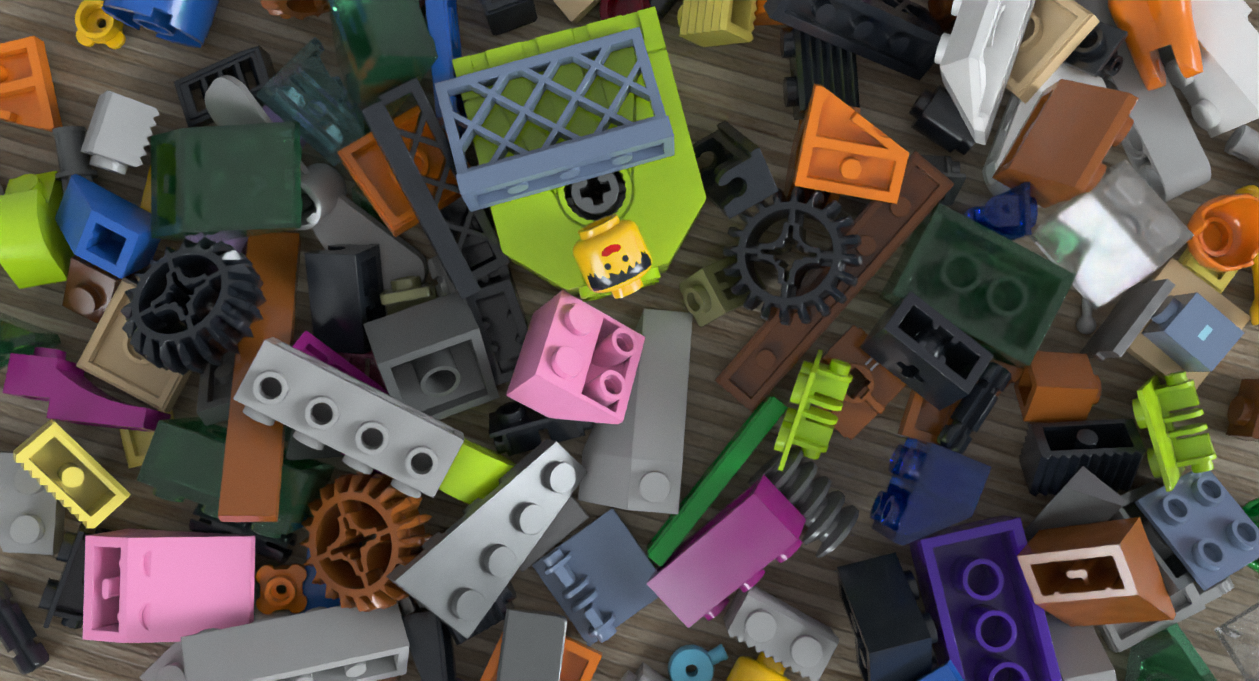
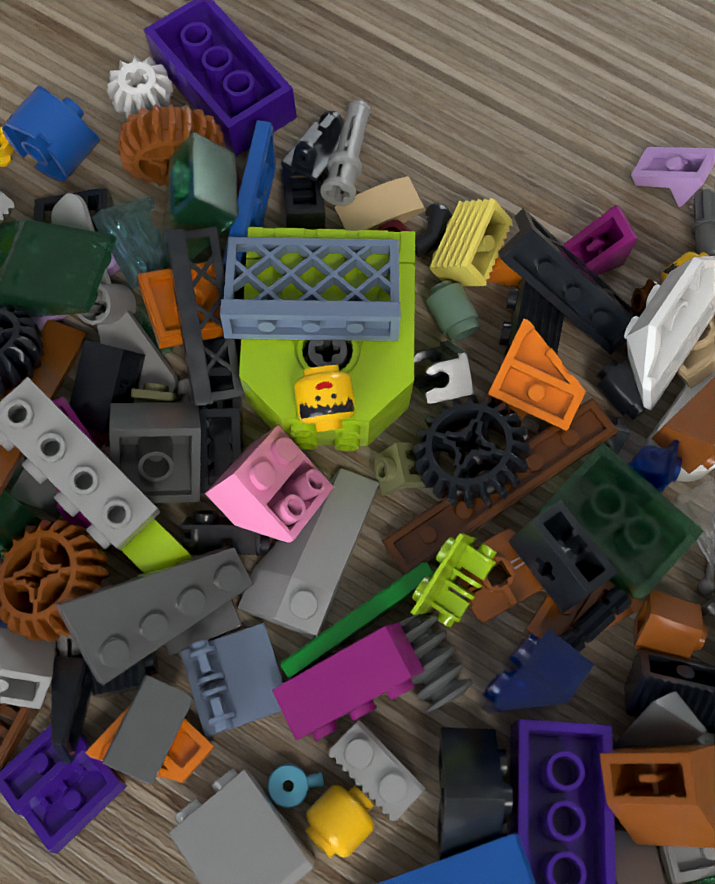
camera: 10 degrees right, 15 degrees down
none -> sand green brick [426,280,480,343]

